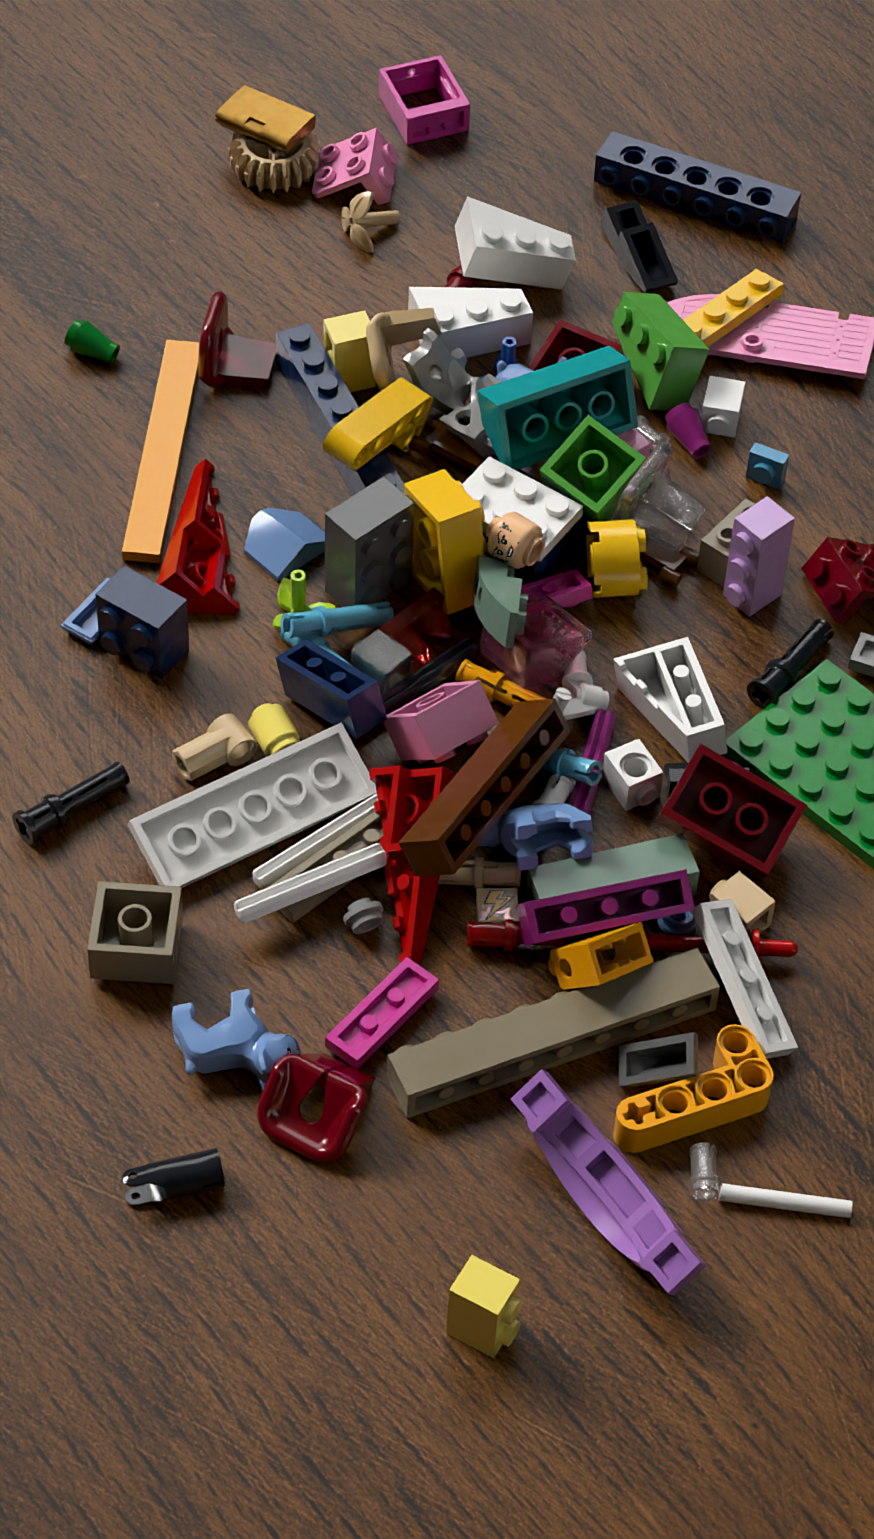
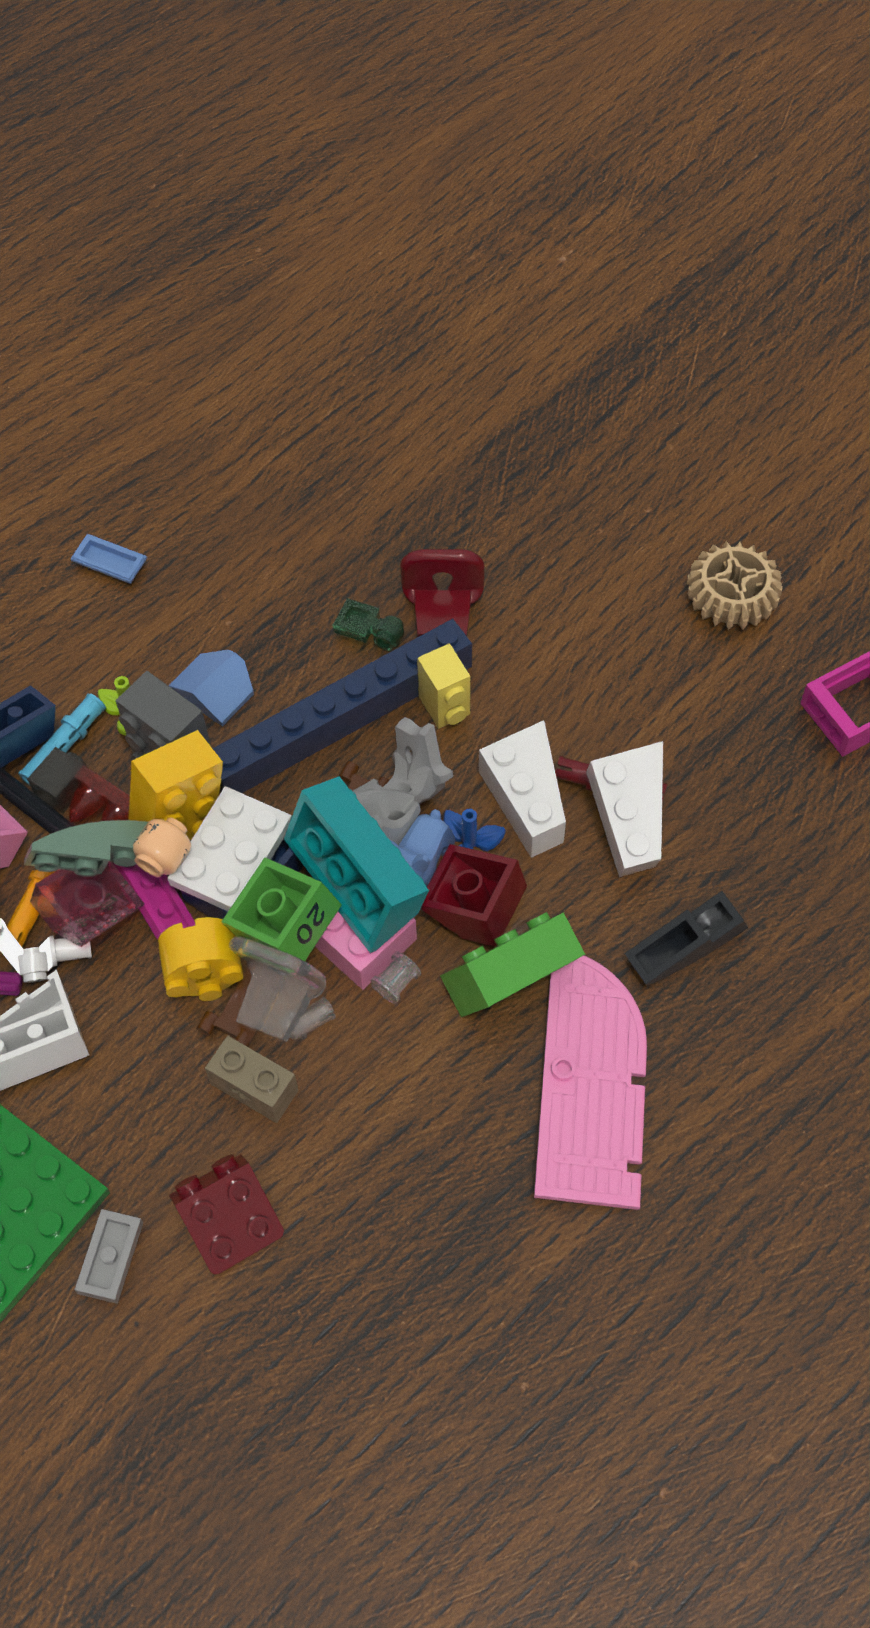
camera: 85 degrees right, 10 degrees up
green cone [64,319,120,365] -> none
dark blue brick [95,566,189,679] -> none
light orange tile [122,340,199,563] -> none
red wedge [156,458,240,615] -> none
piece [215,85,316,154] -> none
medium azure pin [281,601,394,638] -> none
bright pink bracket [312,128,398,206] -> none
yellow beam [322,377,433,471] -> none
tan plant [341,191,400,252] -> none
tan piece [366,308,442,391] -> none
dark blue brick [594,131,801,243] -> none
magenta cone [665,403,712,459] -> none
yellow plate [683,269,784,347] -> none
white brick [701,376,745,438] -> none
lavender brick [723,496,795,617] -> none
dark azure plate [746,442,789,489] -> none
black pin [746,619,834,709] -> none
none -> clear green plate [333,598,404,650]

